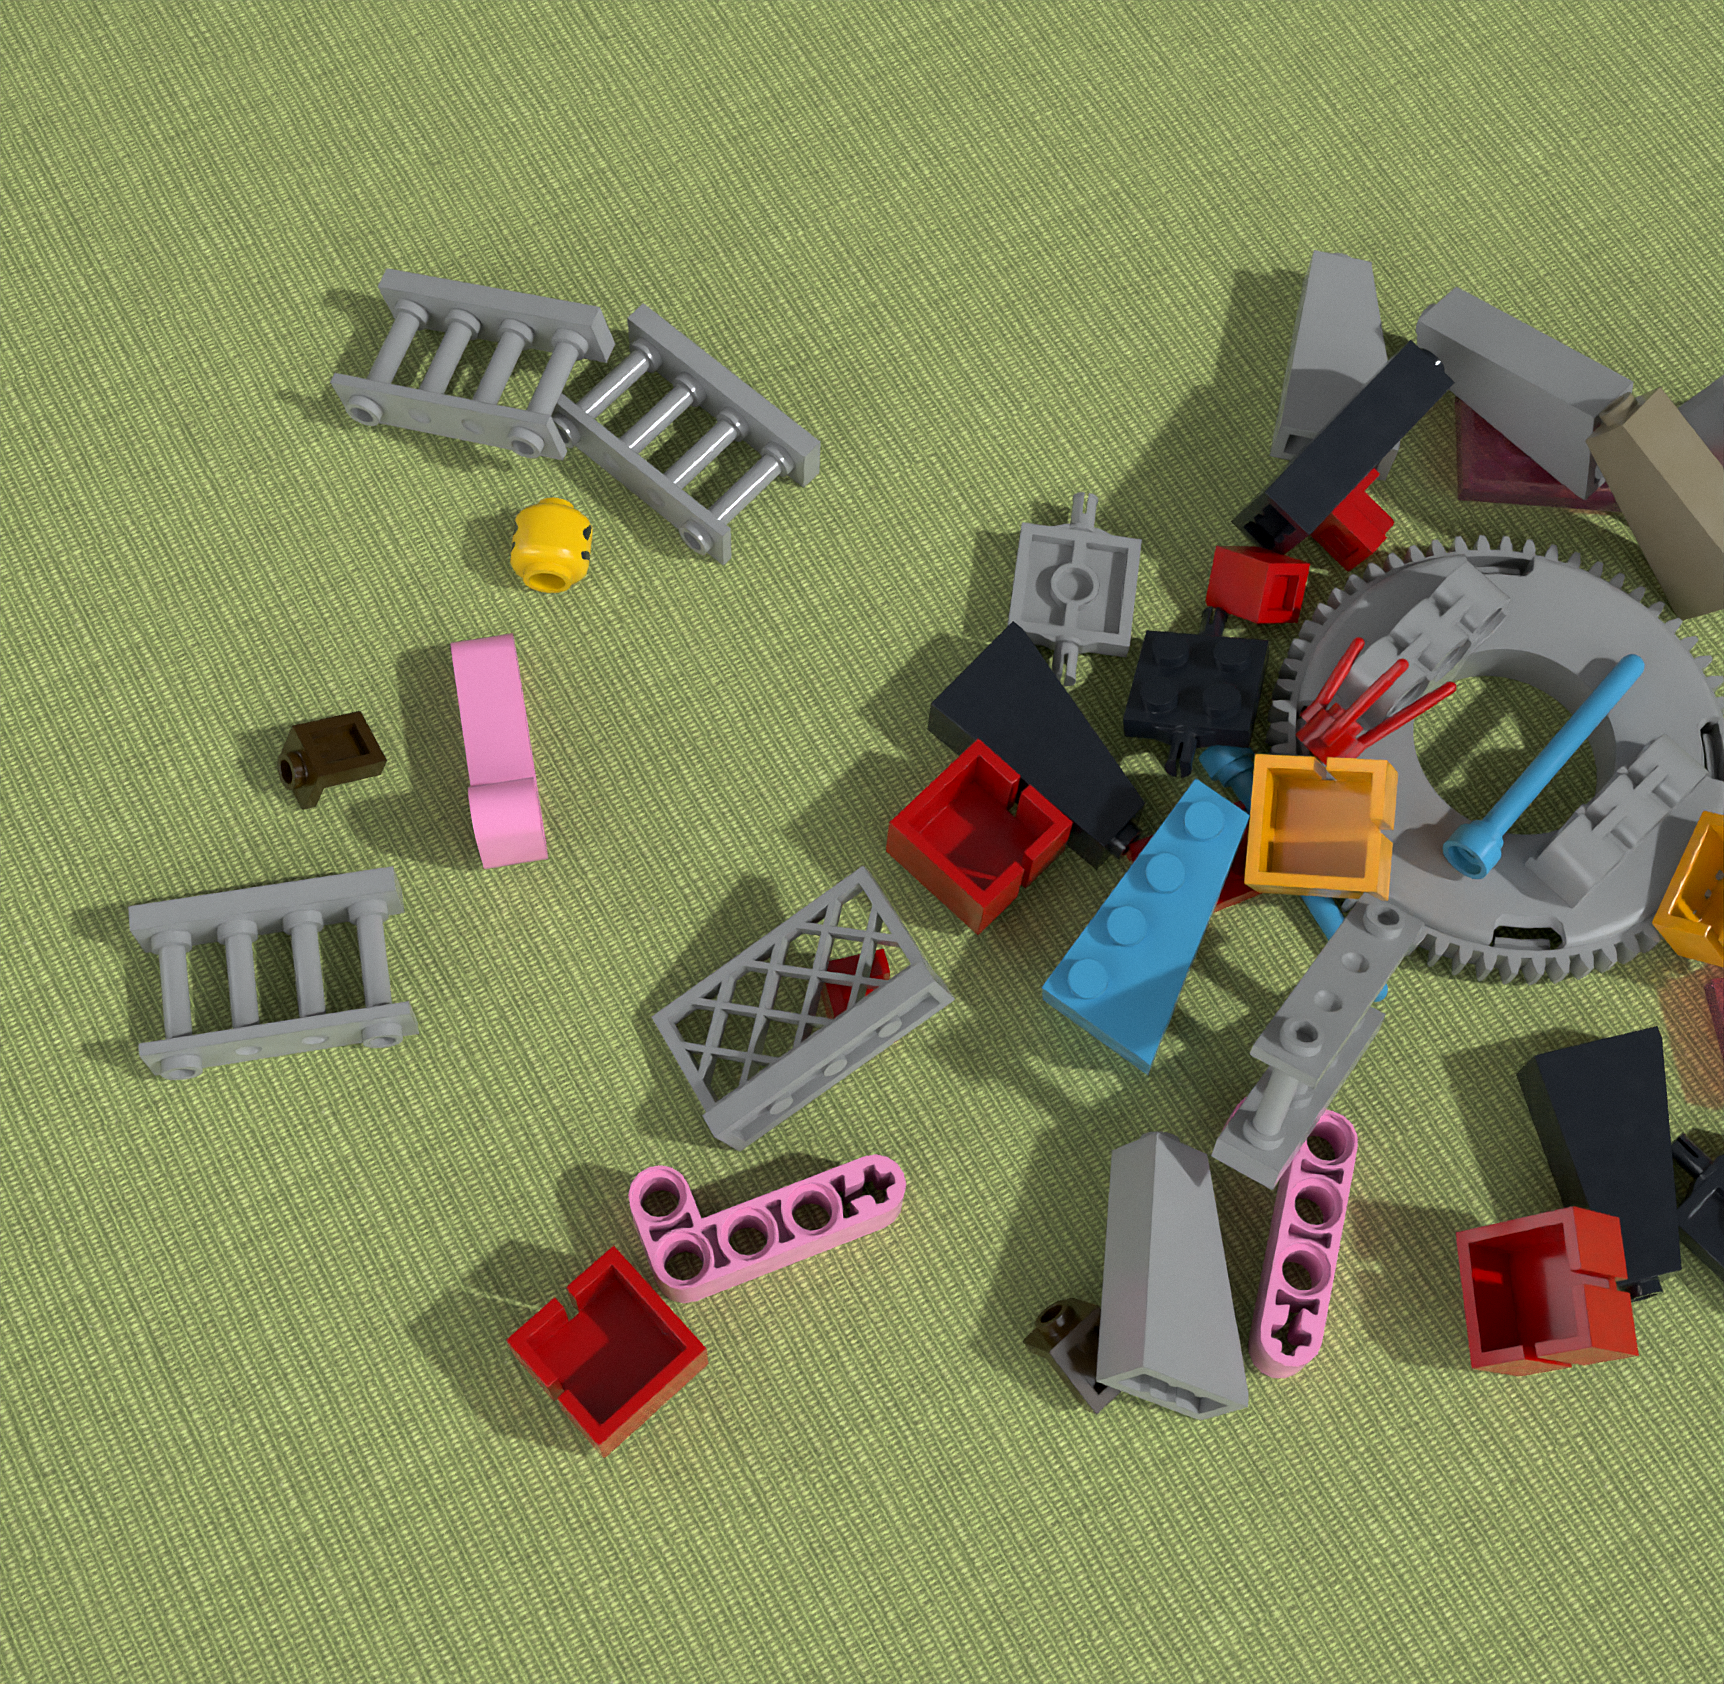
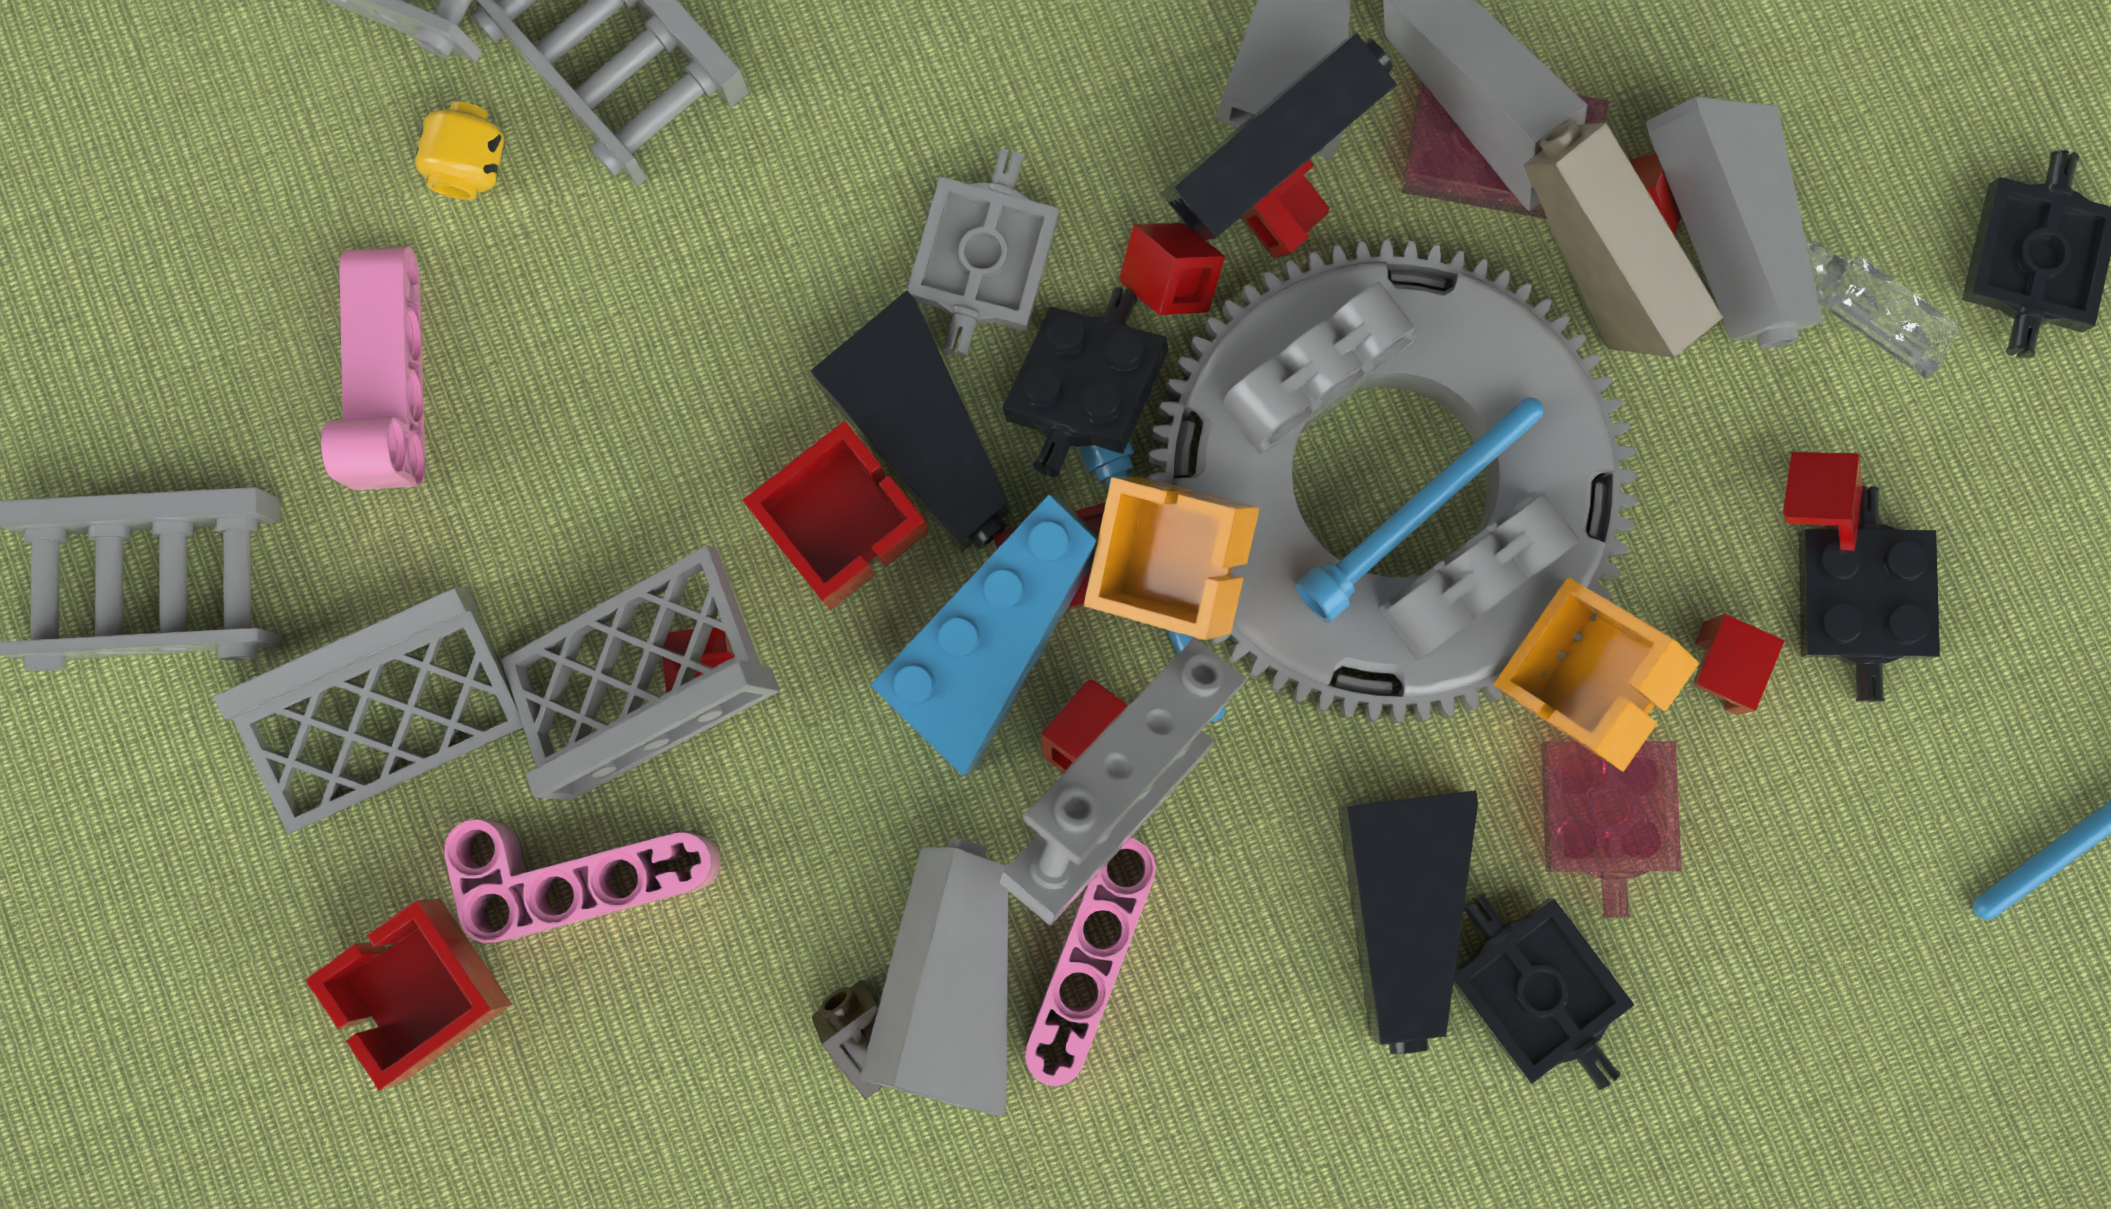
camera: 10 degrees right, 15 degrees up
dark brown bracket [277,711,387,810] -> none
red plant [1295,637,1456,766] -> none
red piece [1455,1206,1639,1377] -> none
none -> light grey fence [213,586,523,834]
none -> red panel [1041,679,1128,773]

